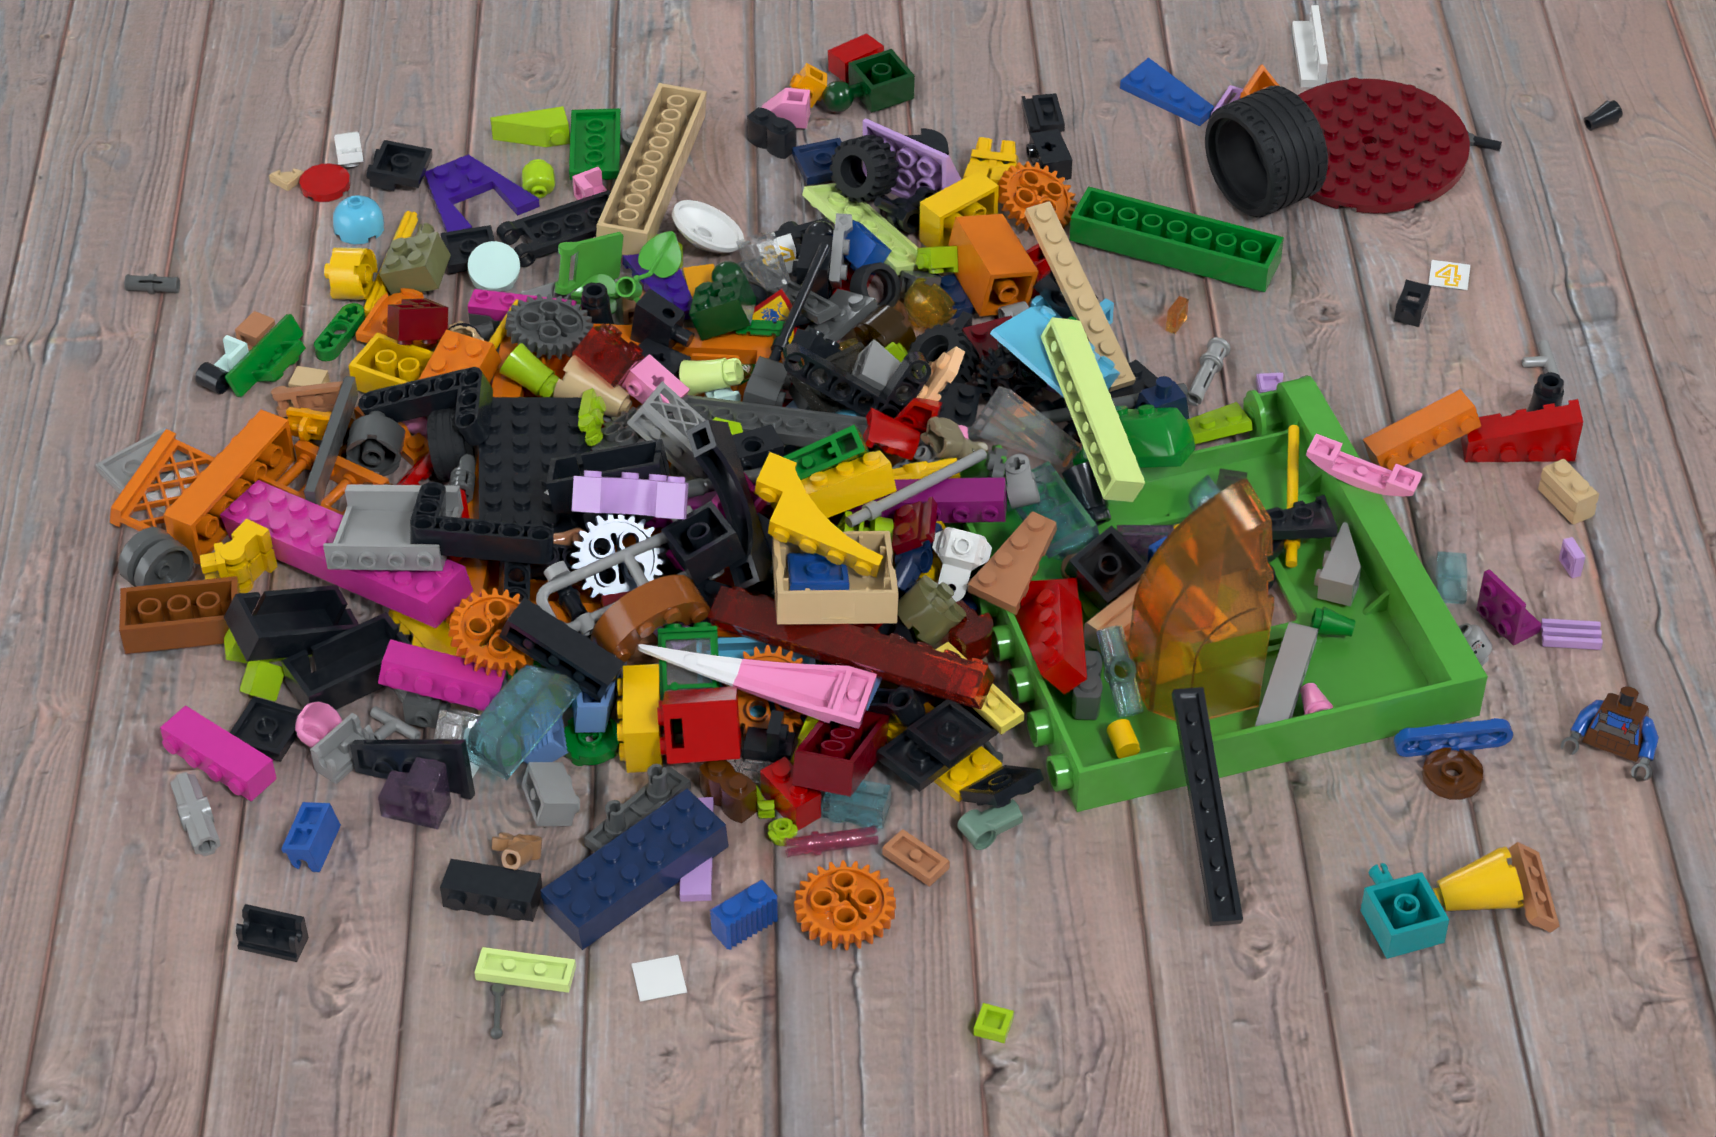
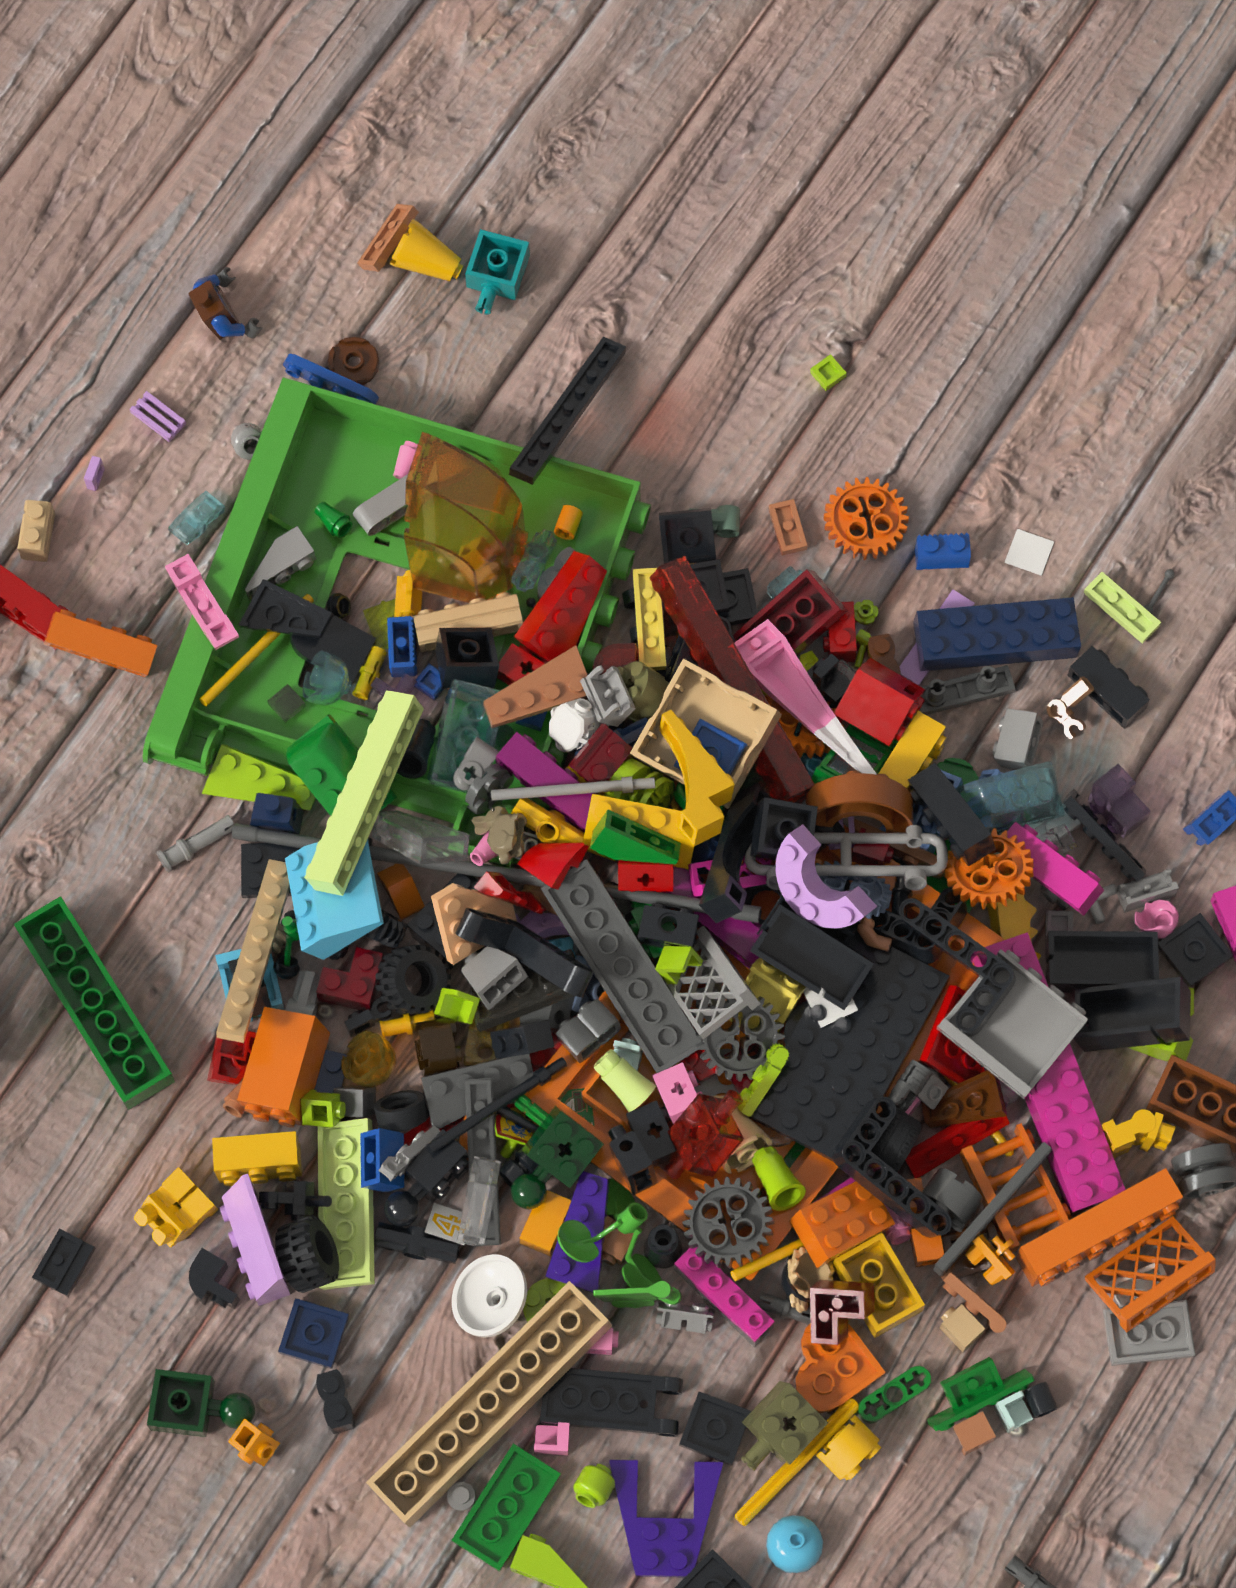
camera: 145 degrees left, 25 degrees up
light aqua tile [468,241,520,292] -> none
bright pink slope [761,88,810,129] -> none
clear pink pin [784,825,879,858] -> none
red brick [828,33,884,83] -> none
orange gear [997,161,1077,231] -> none
black brick [1026,129,1073,180] -> none
clear orange tile [1166,296,1189,334] -> none
lavender tile [1256,373,1283,393] -> none
magenta bracket [1476,569,1542,646] -> none
none -> light grey hinge [580,665,636,727]

